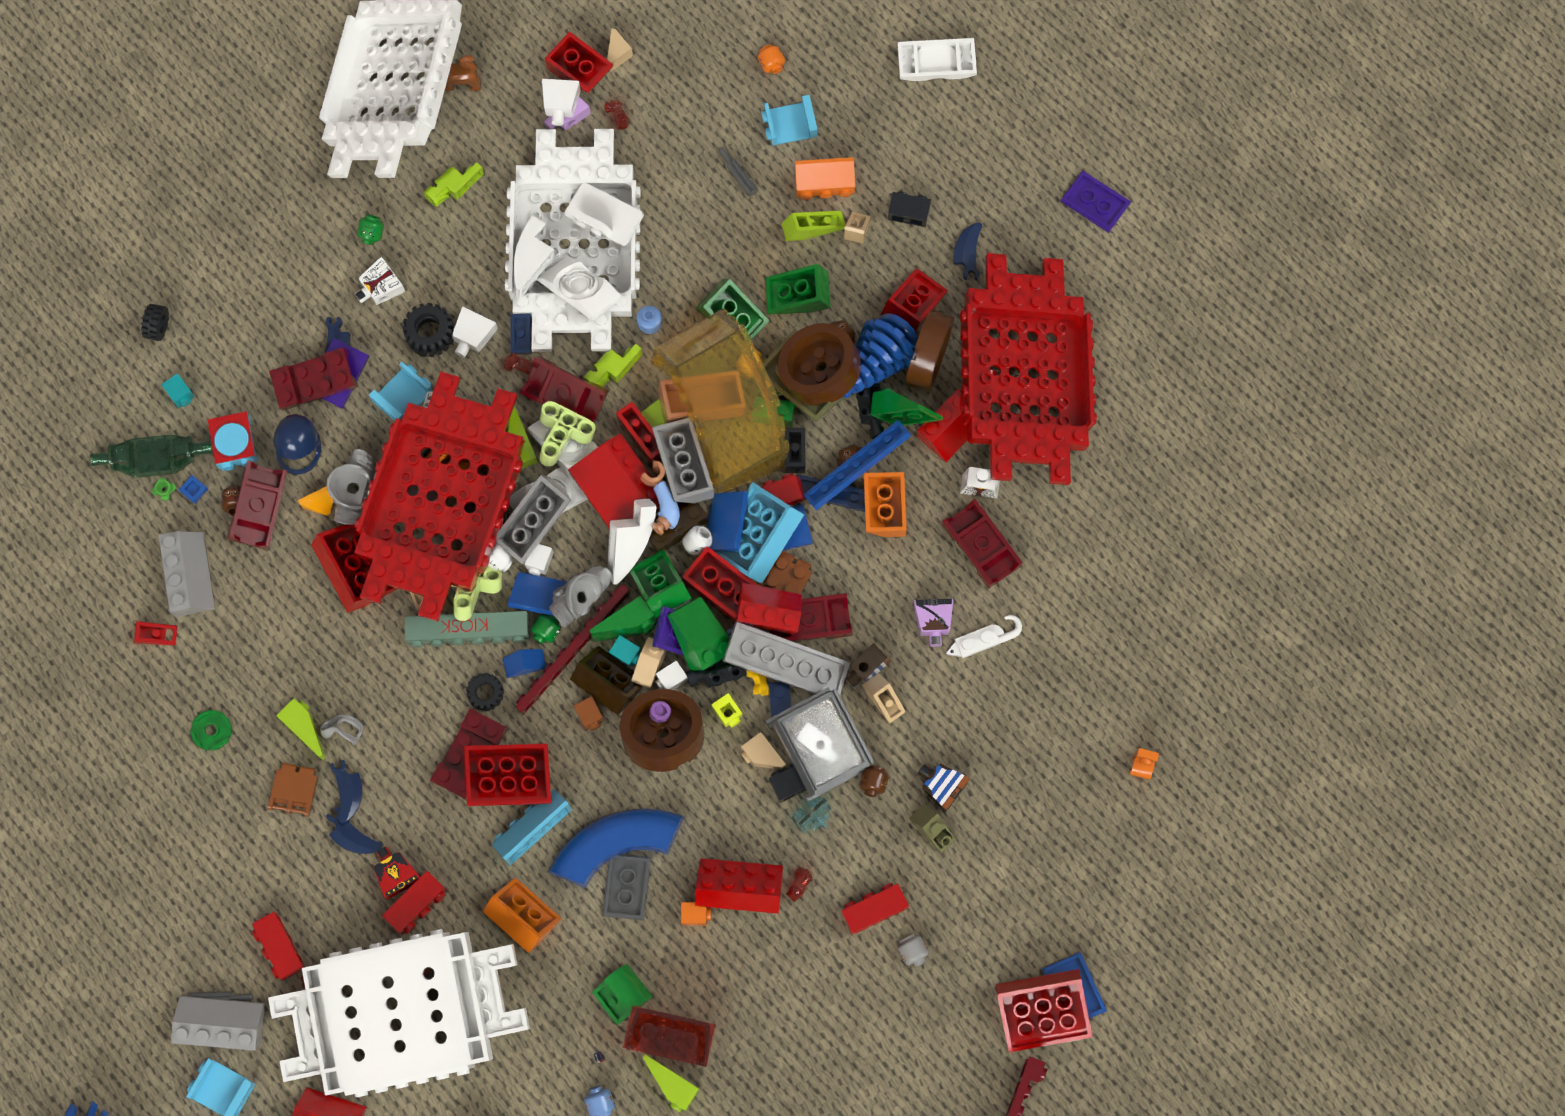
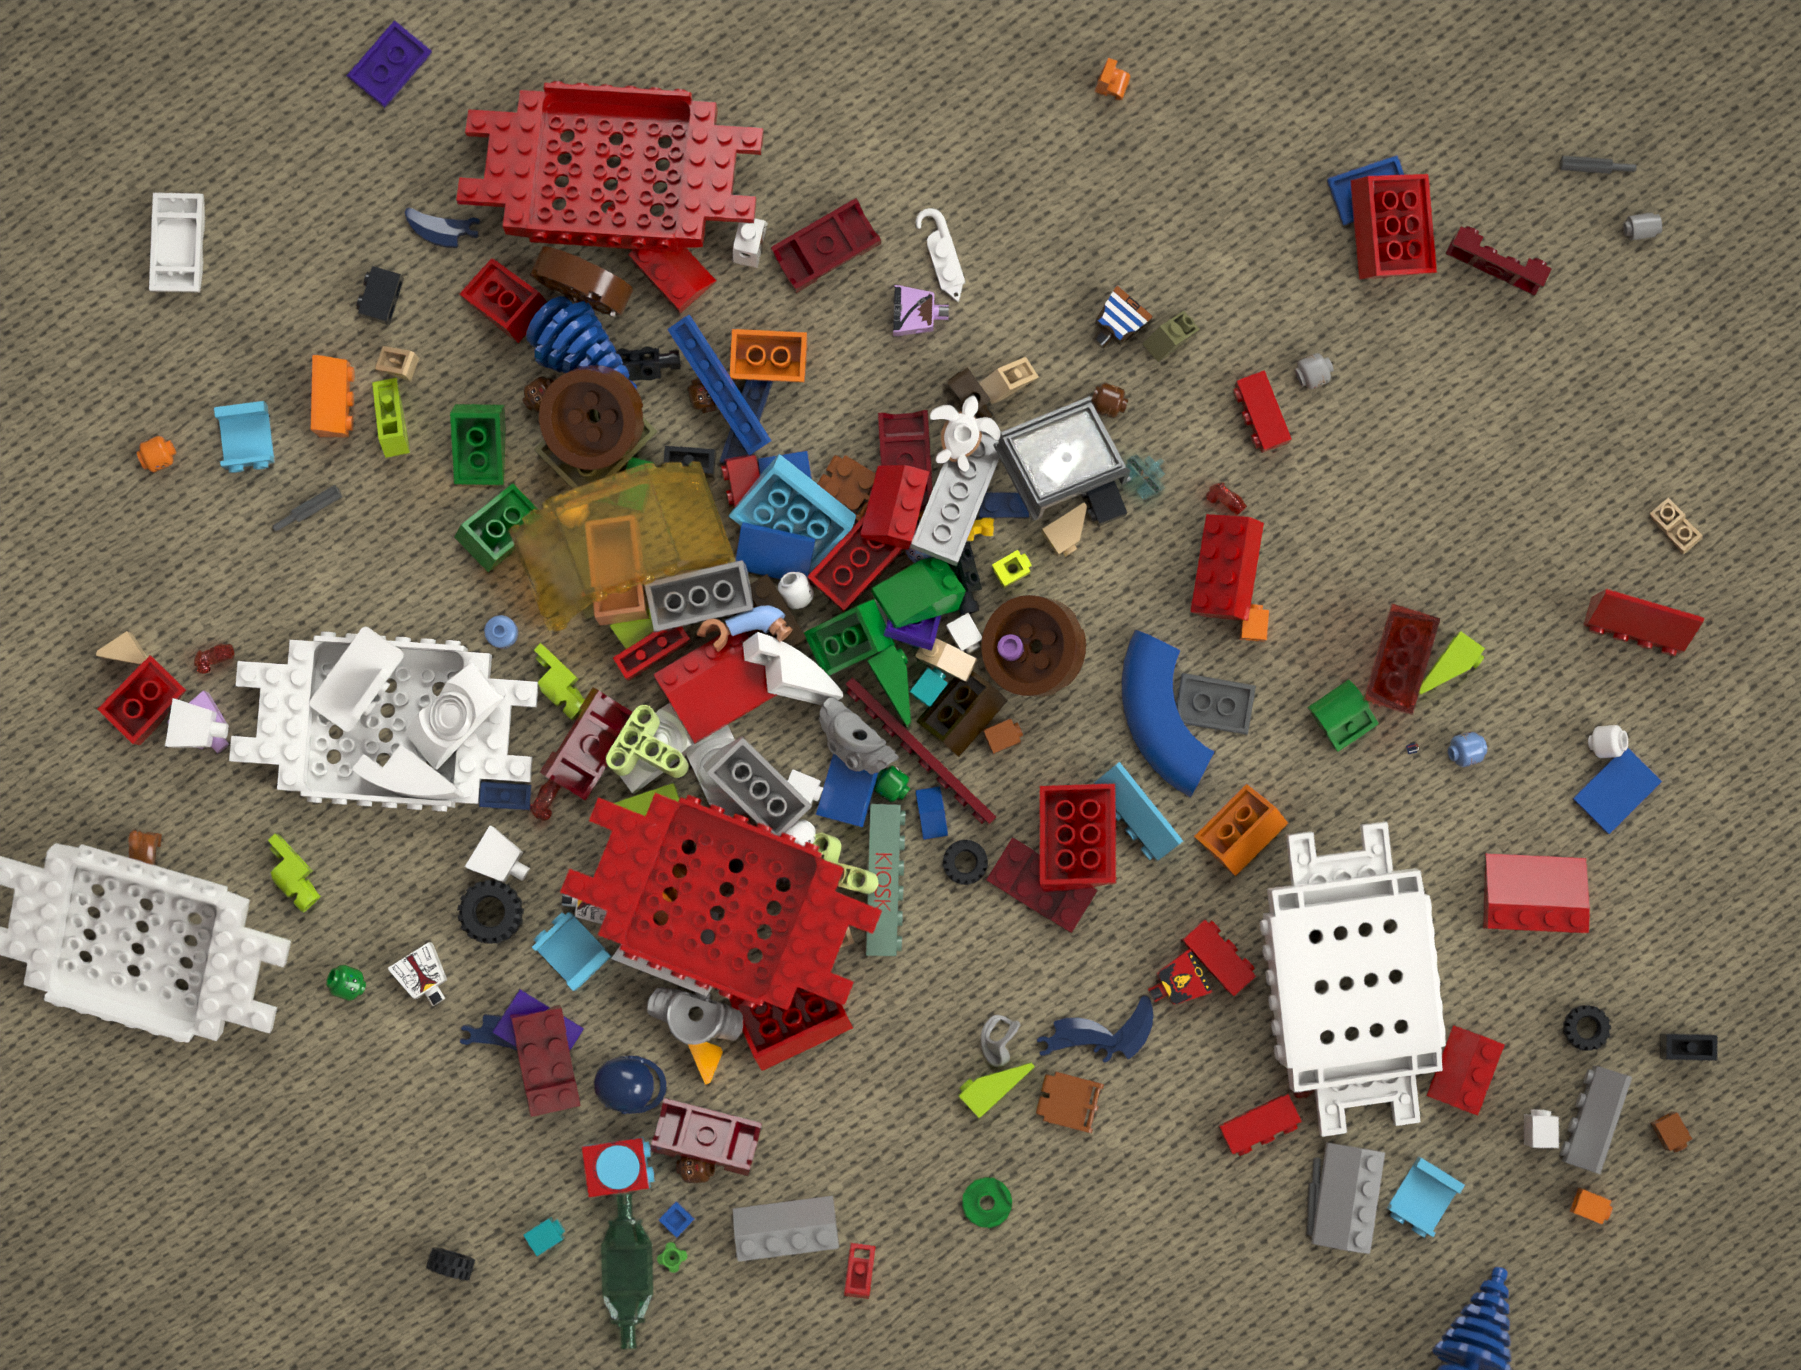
camera: 85 degrees left, 10 degrees up
green slope [871,388,943,426] -> none
none -> white animal [930,396,1001,472]

